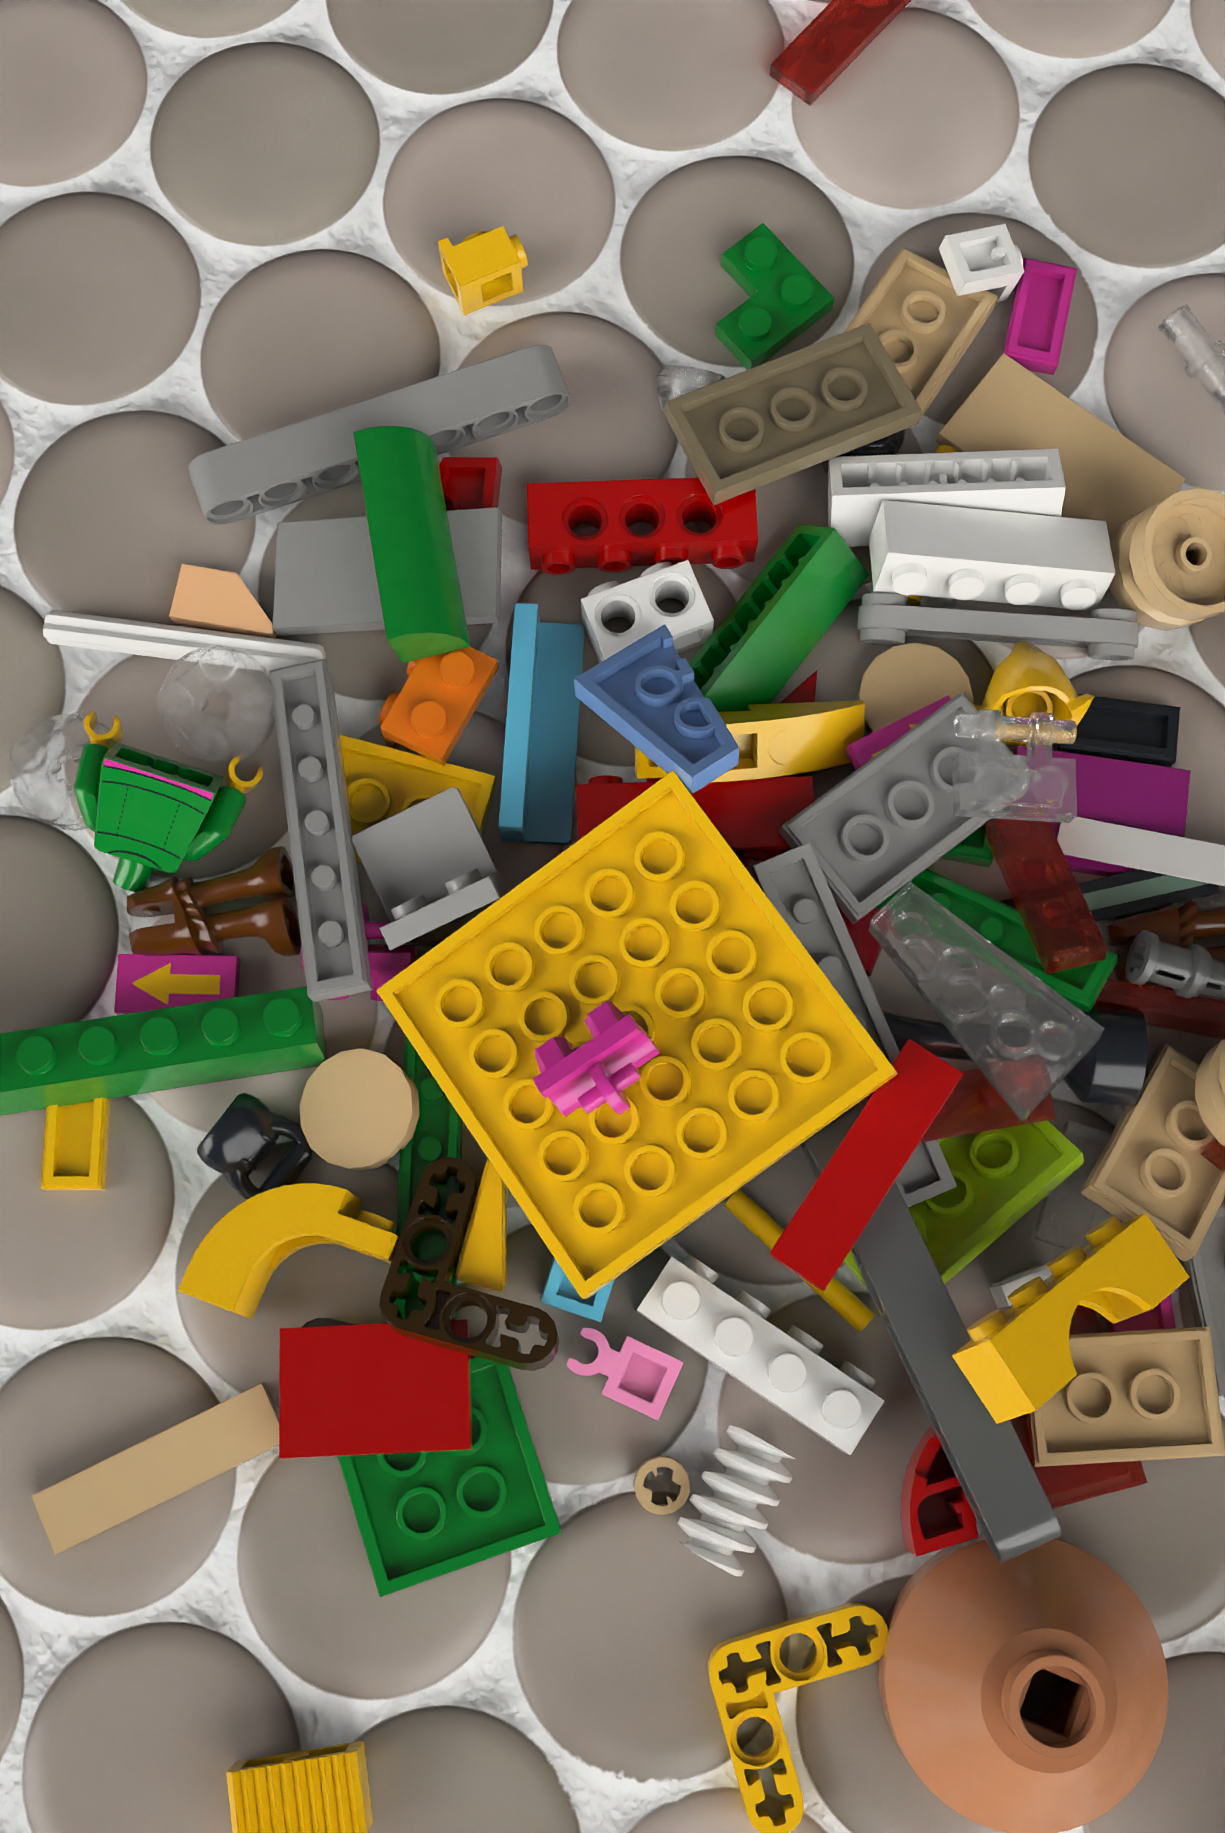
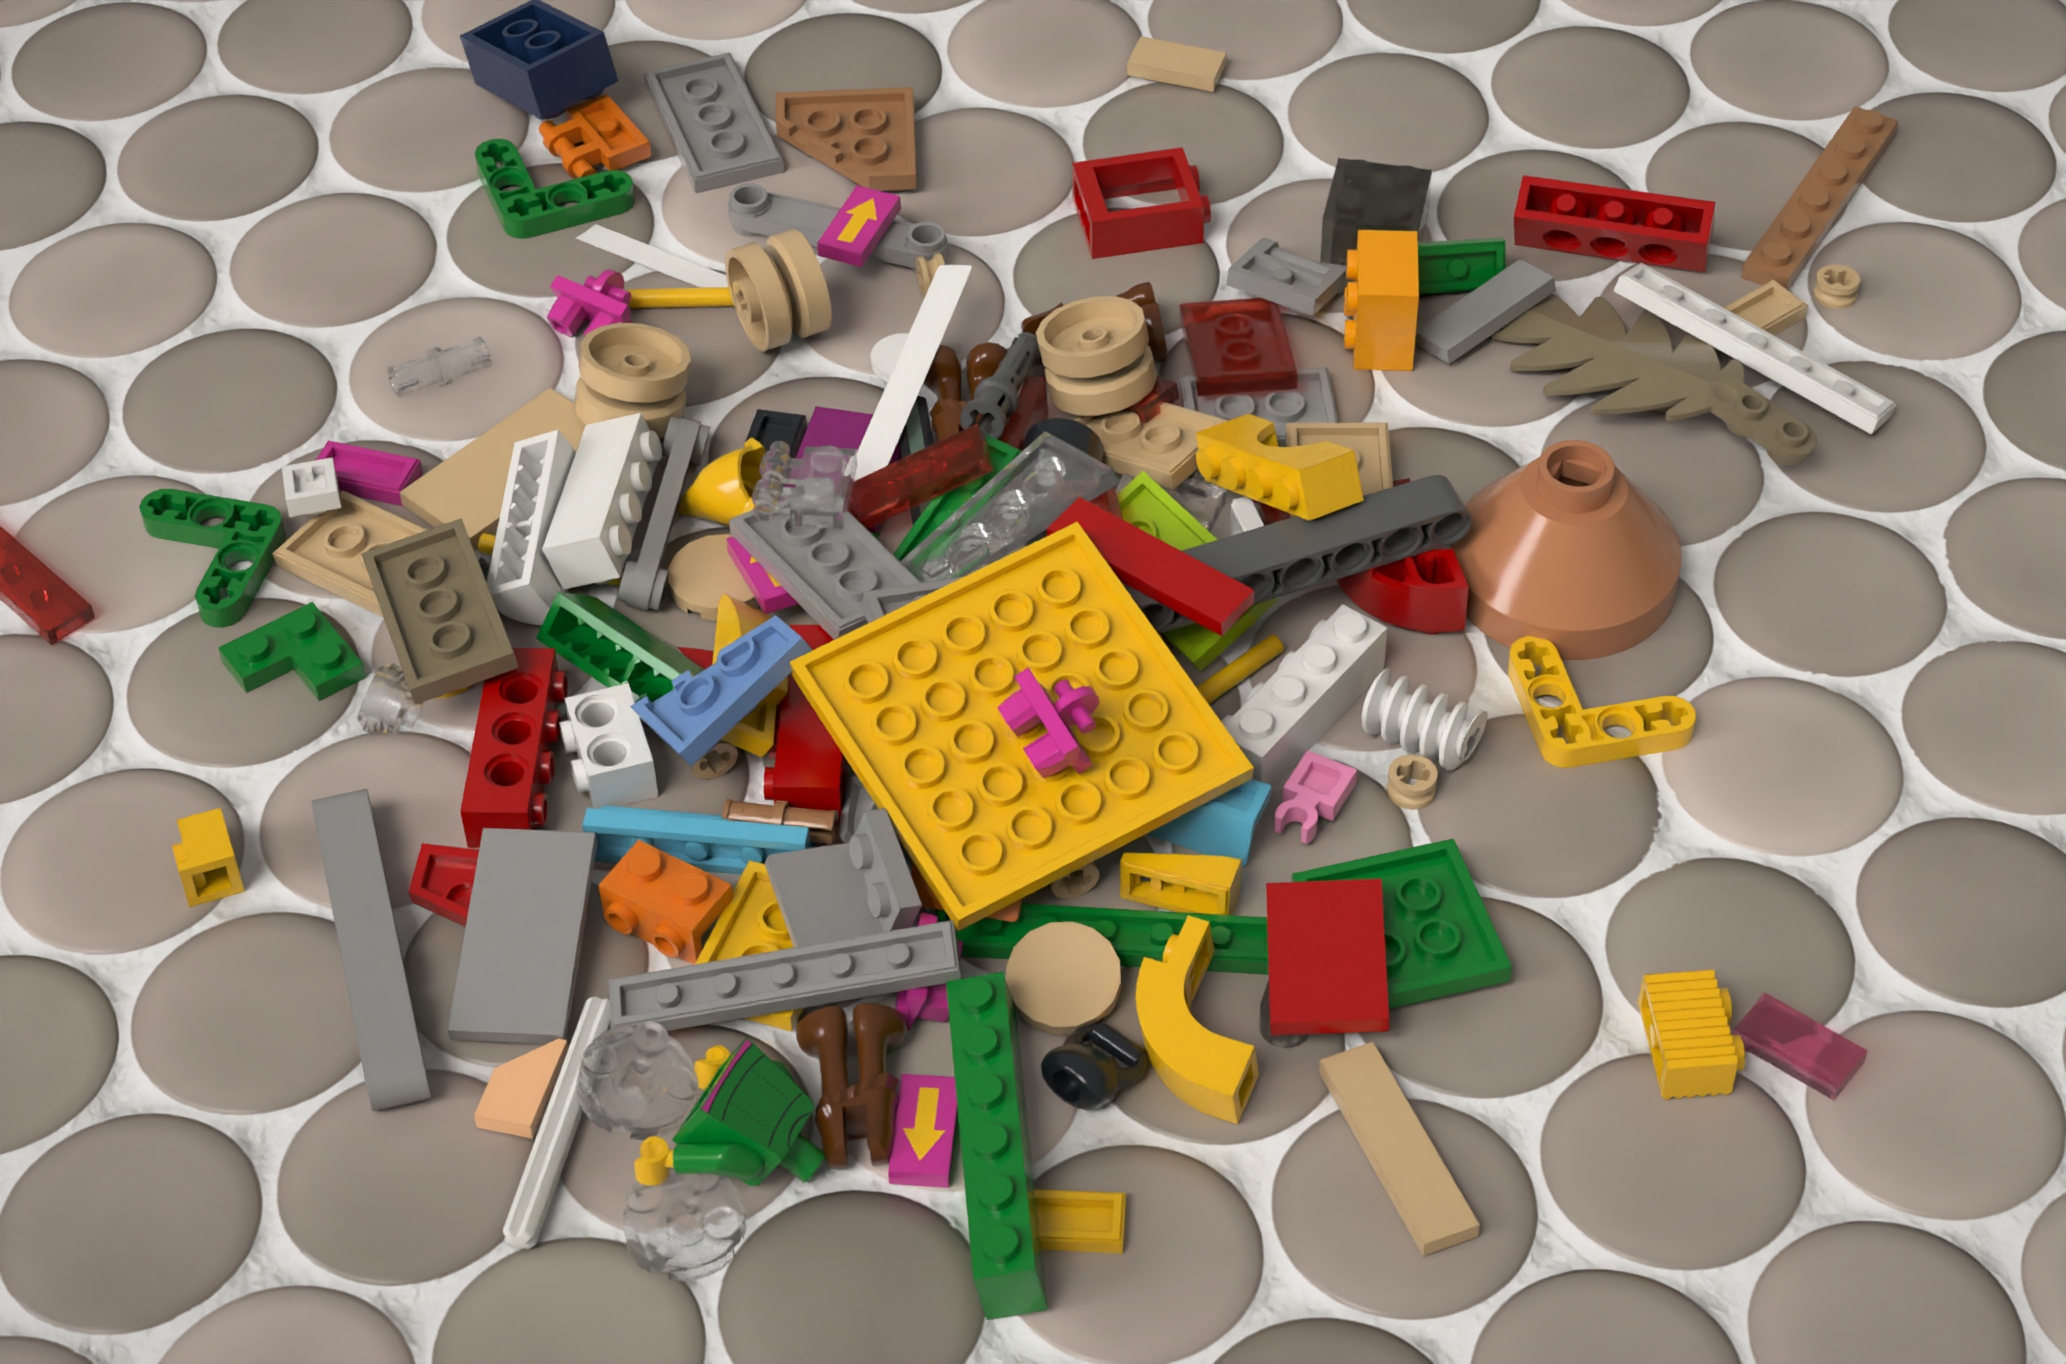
camera: 85 degrees left, 30 degrees down
green brick [353,426,470,663] -> none
dark brown beam [379,1157,559,1371] -> none
none -> green beam [139,489,286,628]
none -> medium nougat pin [722,799,839,846]

